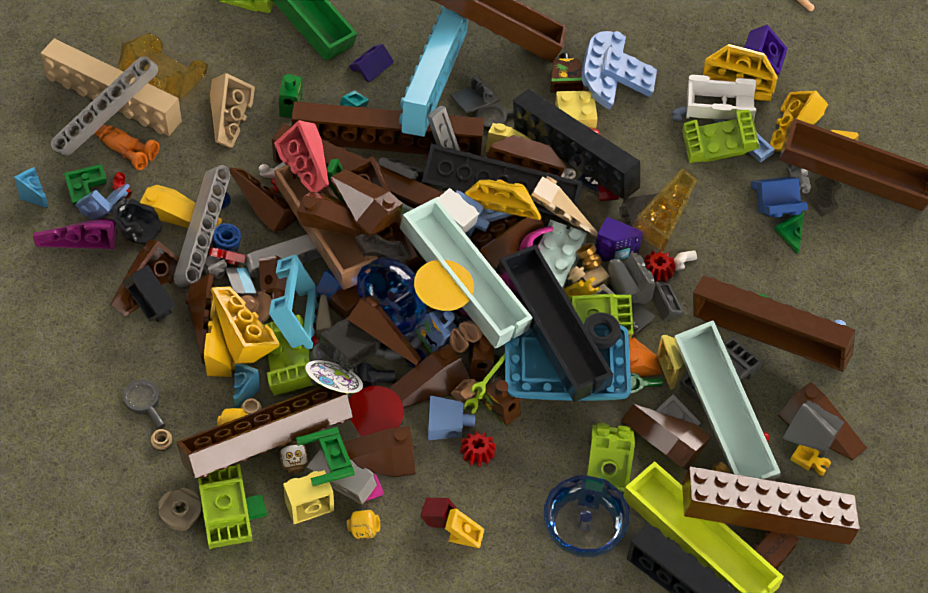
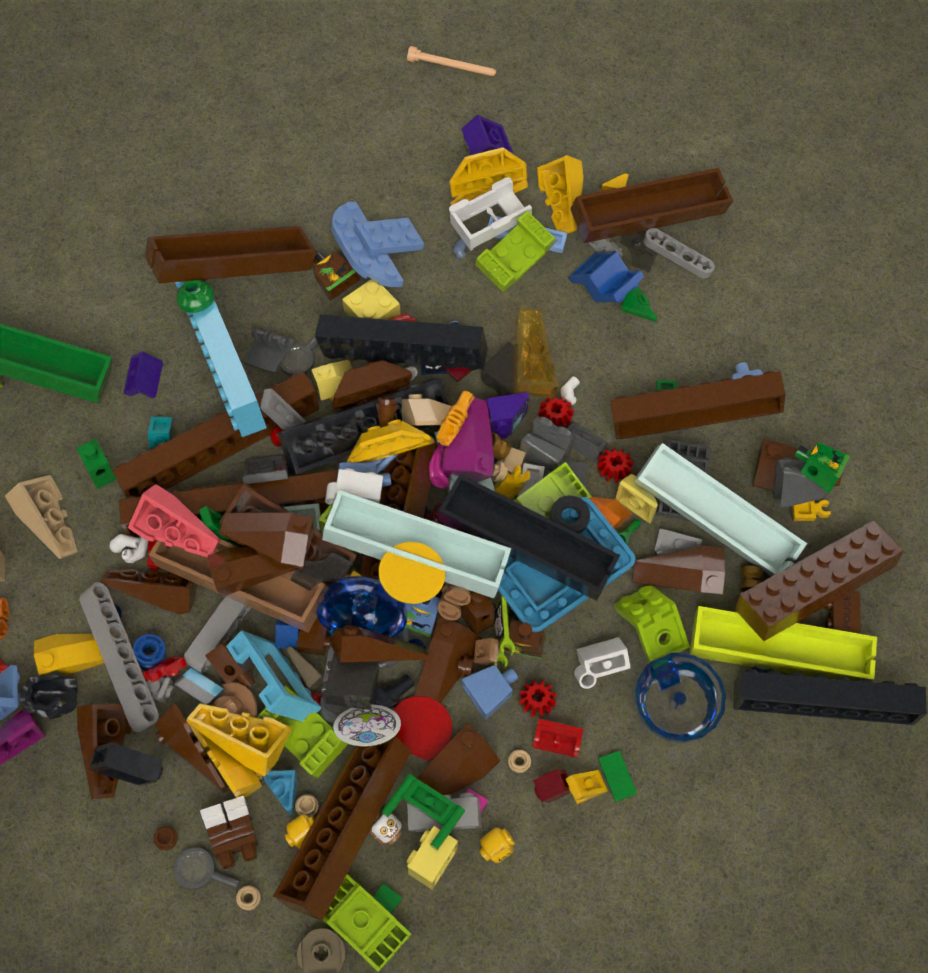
camera: 35 degrees left, 10 degrees up
none -> white arm [110,534,140,553]
none -> reddish brown plate [153,826,178,851]
none -> green piece [176,280,215,313]
none -> reddish brown hips [200,795,258,870]
none -> reddish brown cone [376,397,398,428]
none -> light orange hinge [436,391,474,446]
none -> magenta wedge [442,396,494,482]
none -> reddish brown plate [458,655,474,678]
none -> tan plate [508,750,531,773]
none -> red hinge [532,719,584,758]
none -> white hinge [574,637,630,689]
none -> red gear [597,447,633,484]
none -> green tile [598,751,637,803]
none -> light grey beam [643,228,715,278]
none -> green torso [794,443,850,493]

